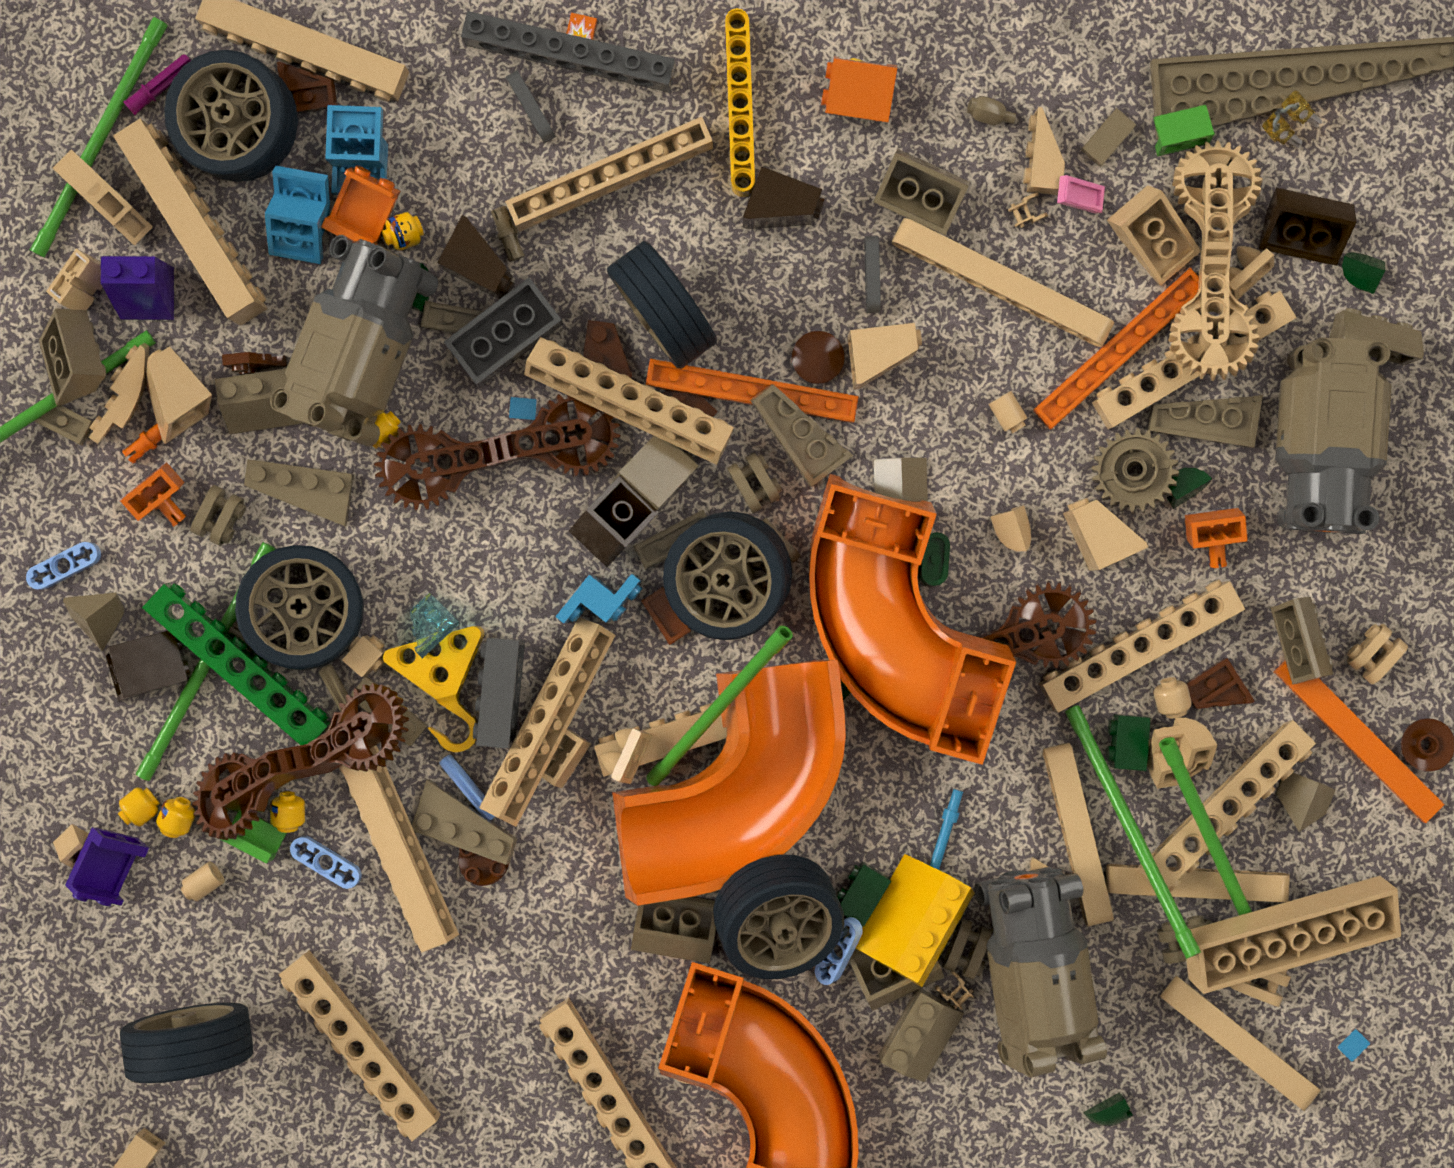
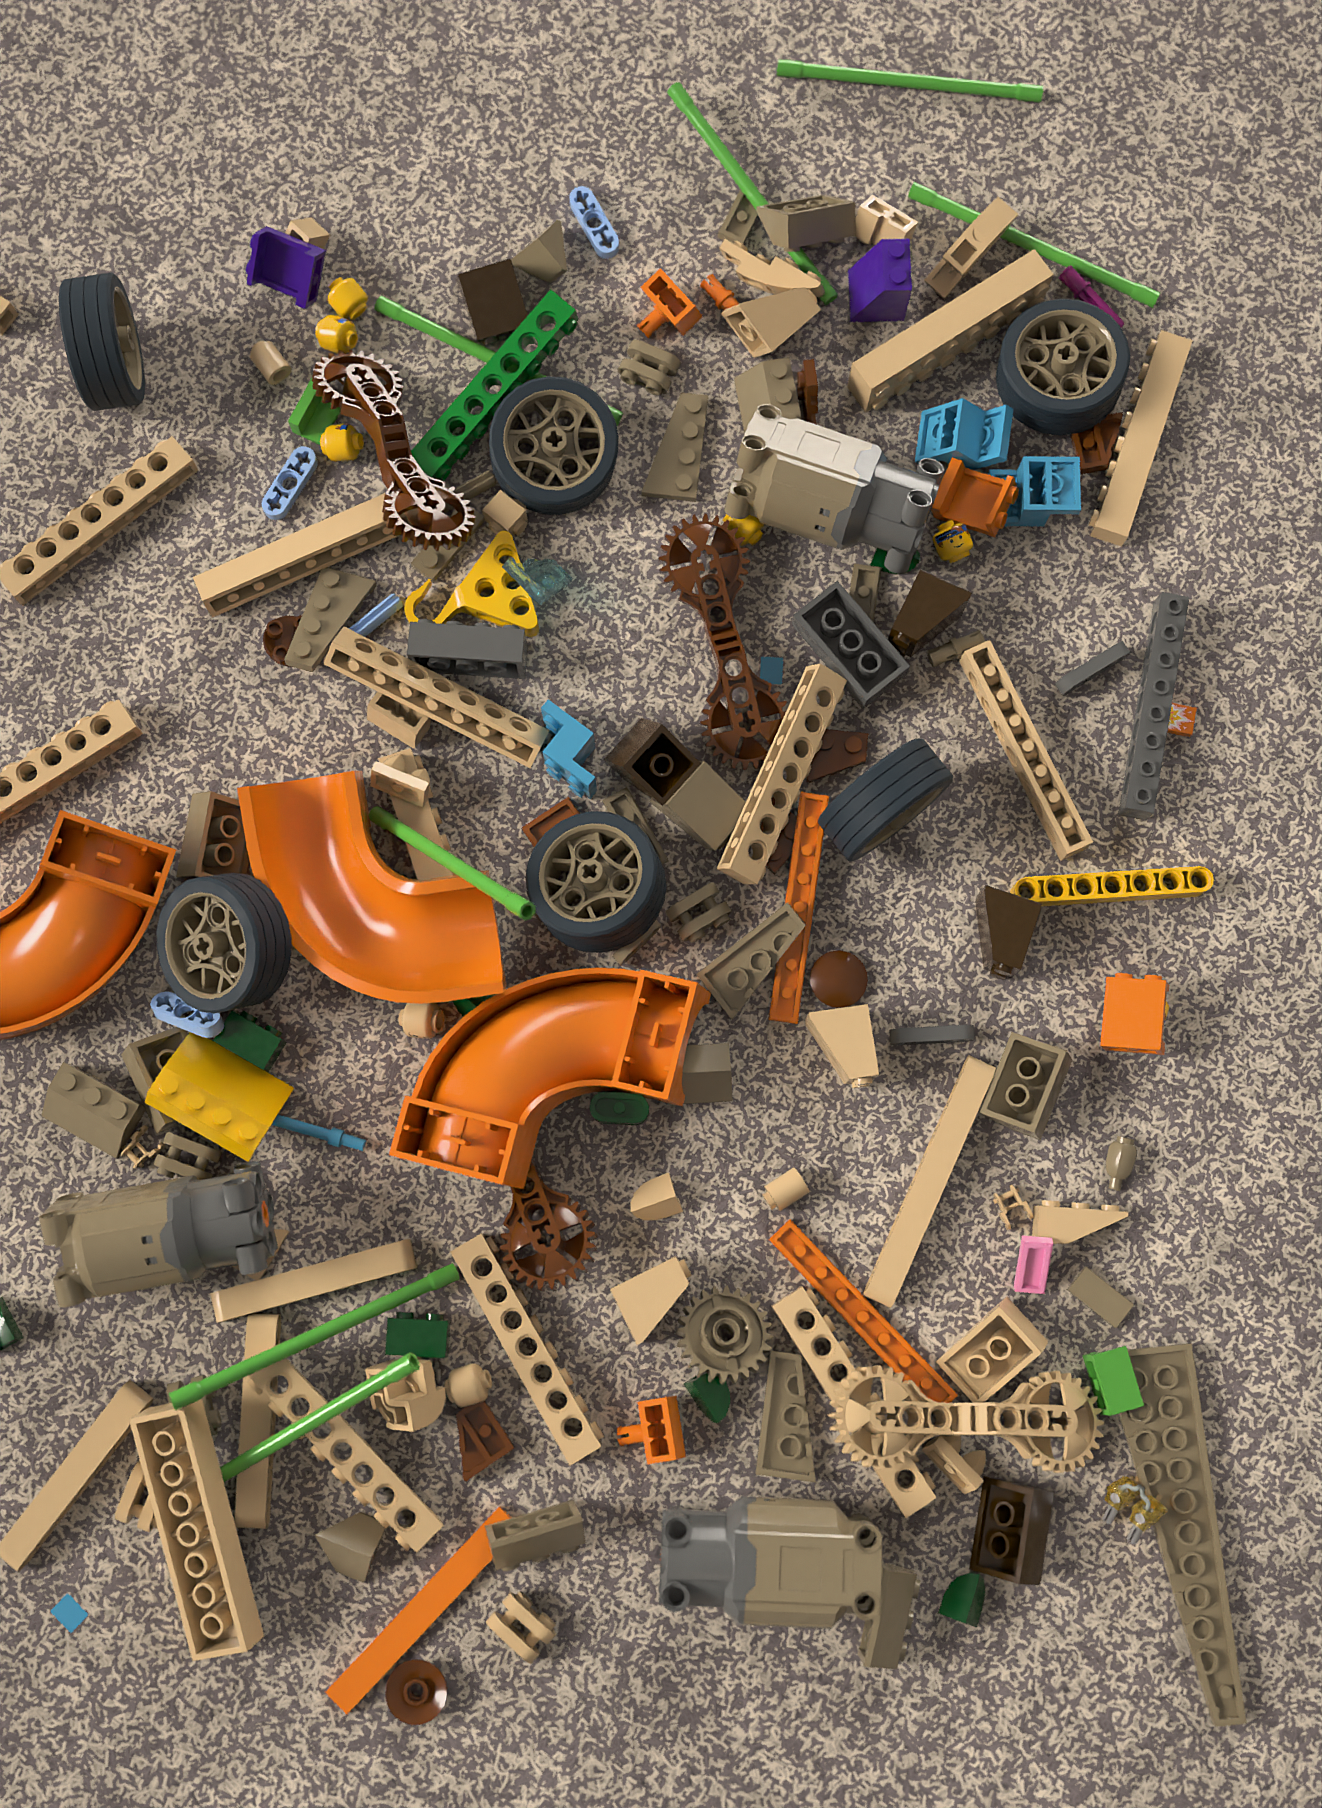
camera: 90 degrees right, 10 degrees down
none -> tan head [398,1003,444,1039]

